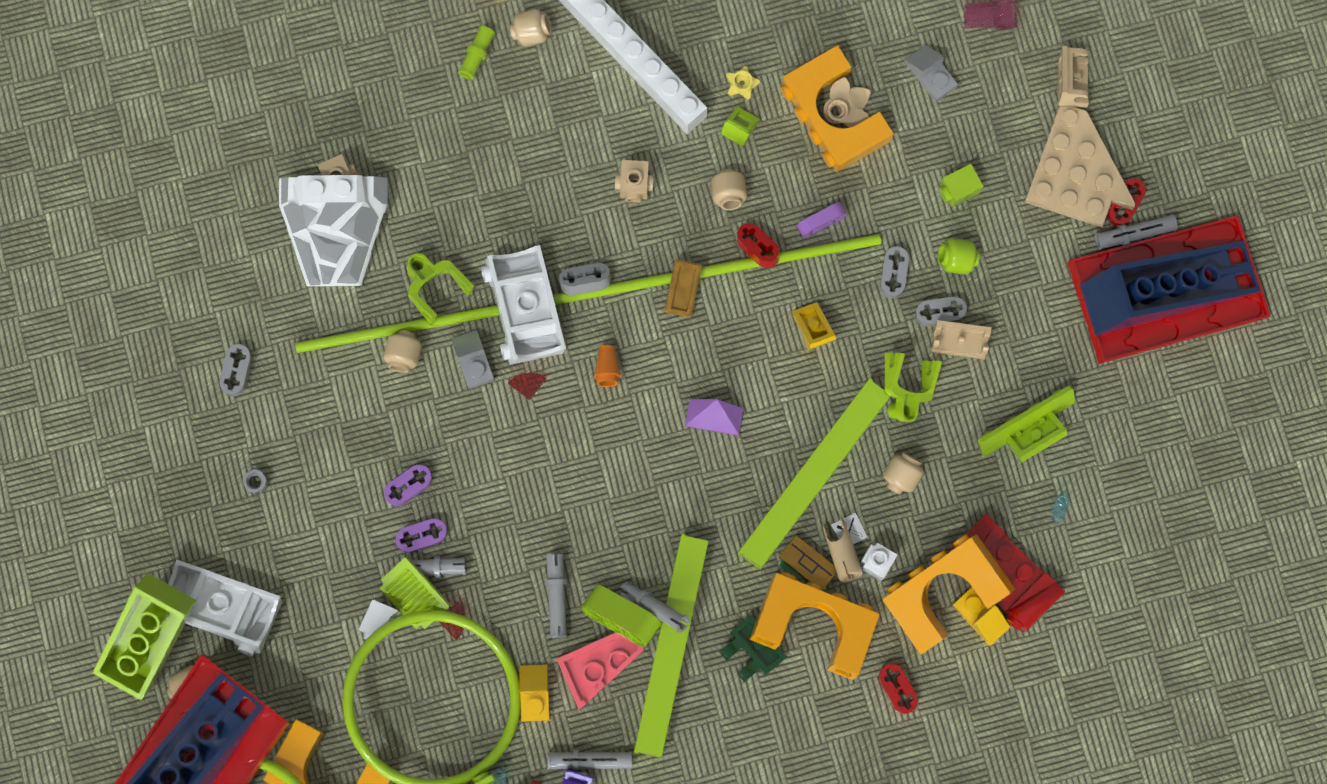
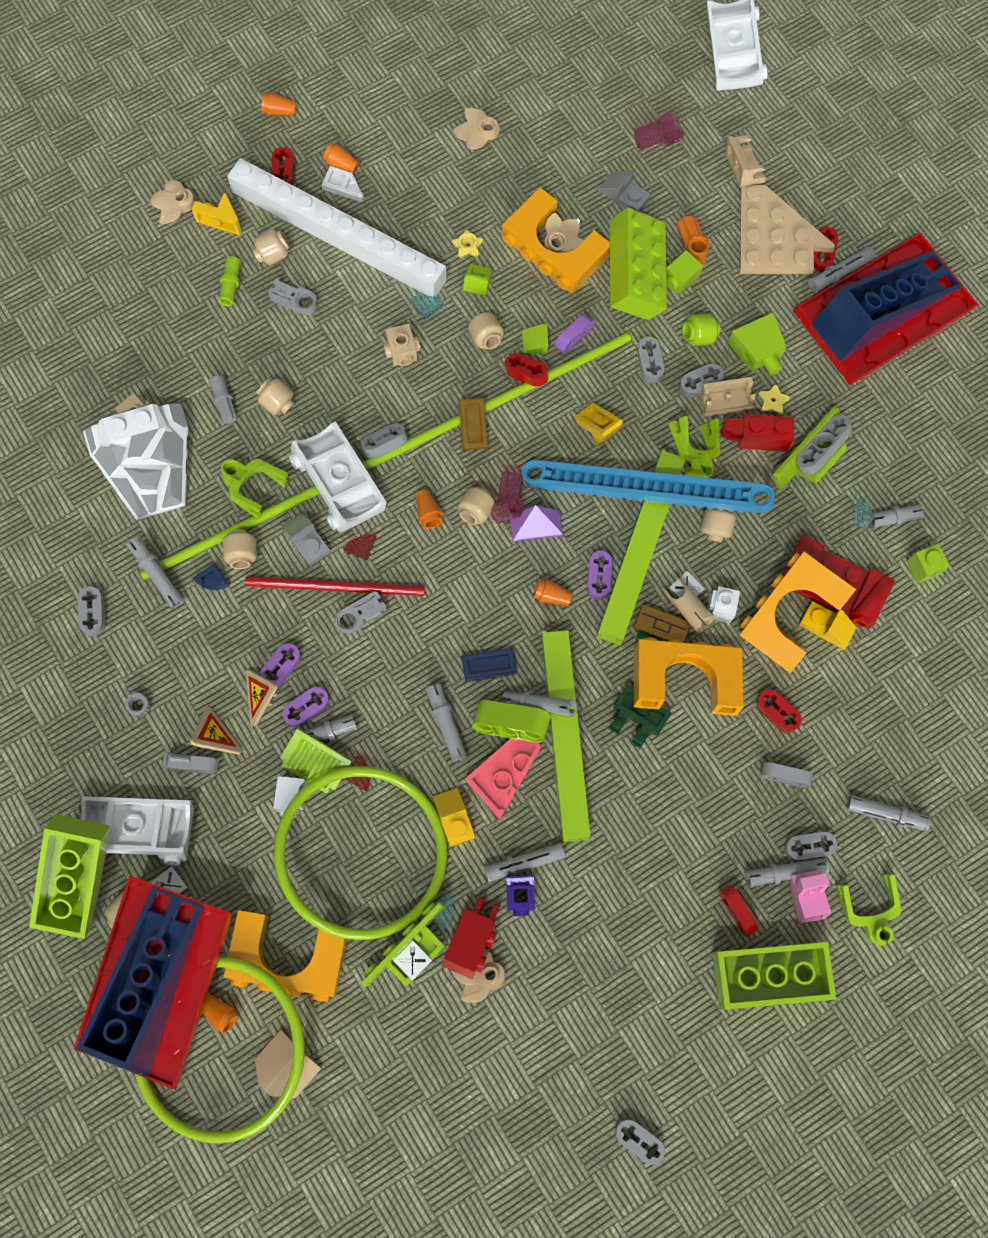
camera: 20 degrees left, 5 degrees down
none -> light grey pin [126,536,184,608]
none -> white sticker [150,866,187,894]
none -> light grey piece [162,753,219,774]
none -> piece [190,707,242,755]
none -> dark blue tile [193,564,229,590]
none -> light grey axle [209,375,237,425]
none -> red piece [245,576,425,596]
none -> piece [246,670,277,726]
none -> tan head [256,378,294,415]
none -> light grey piece [268,277,318,315]
none -> light grey piece [336,591,387,634]
none -> clear light blue tile [410,295,444,320]
none -> tan head [458,487,495,525]
none -> dark blue tile [461,648,517,683]
none -> clear pink piece [490,471,523,523]
none -> lime slope [522,324,548,354]
none -> dark azure gear [522,460,775,513]
none -> orange cone [533,578,573,607]
none -> medium lavender beam [587,551,613,600]
none -> lime brick [610,207,667,320]
none -> orange piece [676,215,710,265]
none -> red hinge [720,414,794,452]
none -> lime torso [728,313,786,376]
none -> light yellow plate [758,385,790,415]
none -> light grey beam [761,762,813,788]
none -> light grey beam [797,415,852,475]
none -> light grey pin [869,504,924,529]
none -> lime brick [906,543,950,584]

